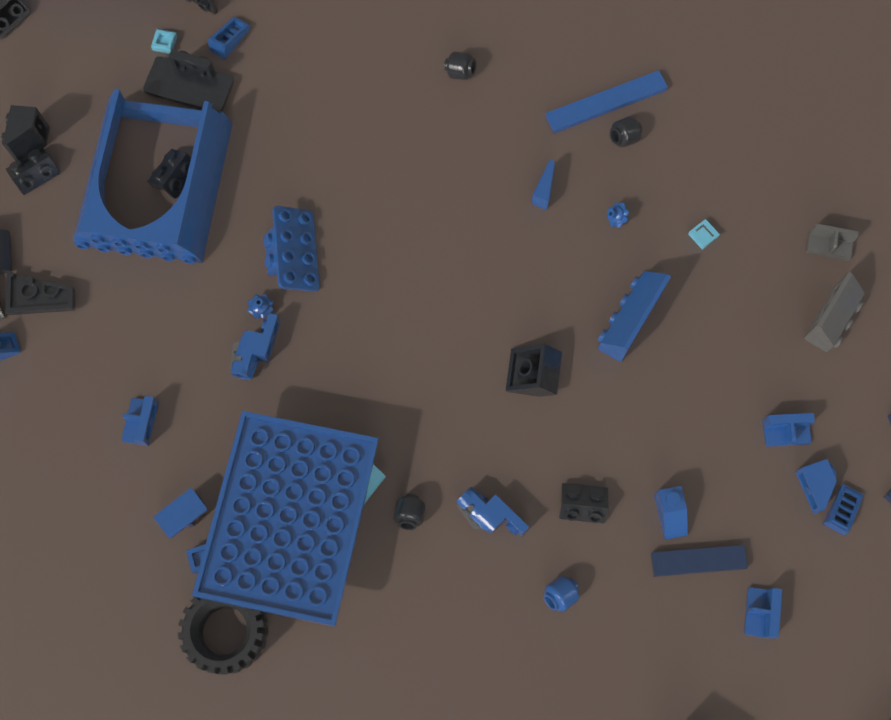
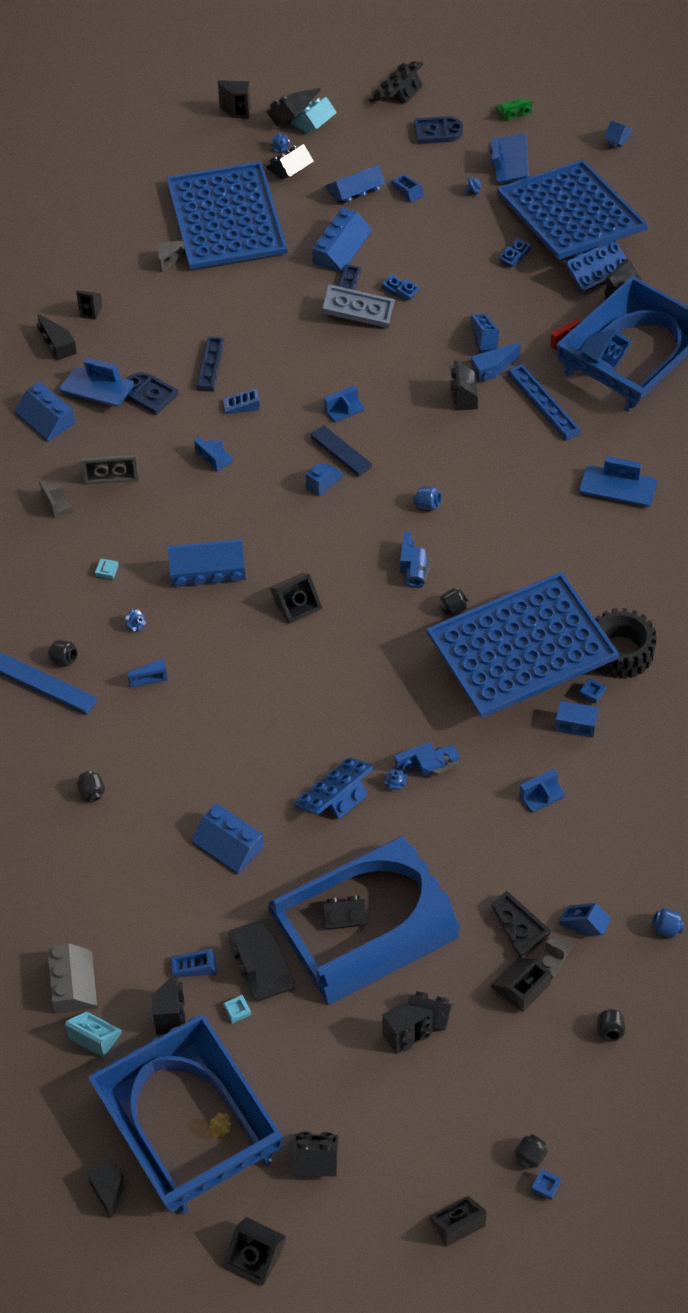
camera: 125 degrees left, 20 degrees down
black bracket [559,483,609,523] -> none
blue slope [795,459,837,515] -> none
none -> blue slope [191,803,264,875]

